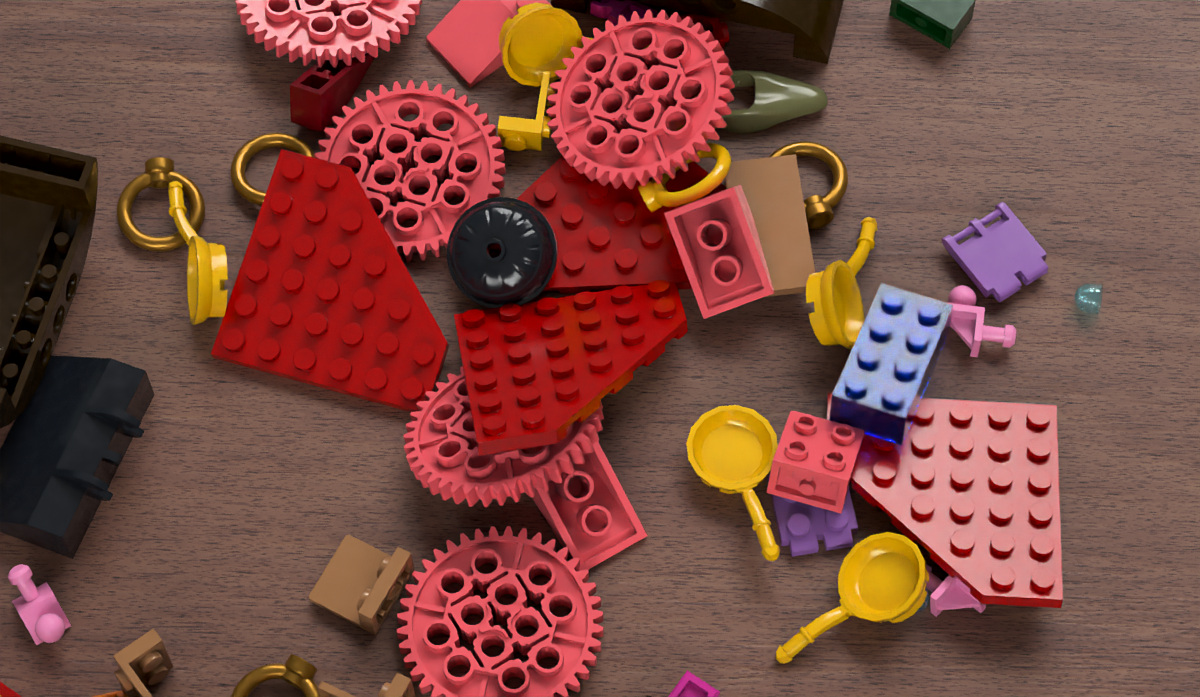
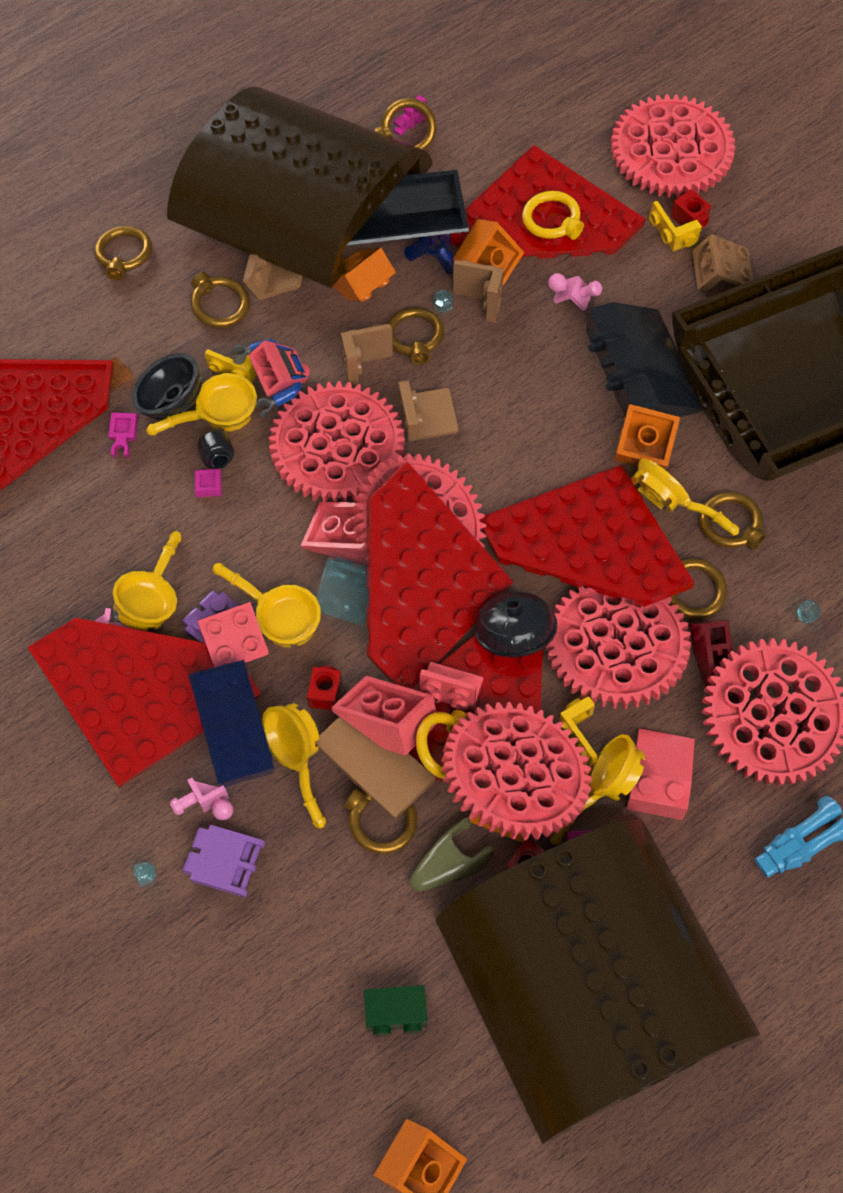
camera: 140 degrees right, 0 degrees up
none -> red brick [307,666,342,711]
none -> clear light blue bracket [316,556,369,625]
none -> coral bracket [420,662,484,711]
none -> orange slope [613,404,680,470]
none -> clear light blue hinge [796,600,821,624]

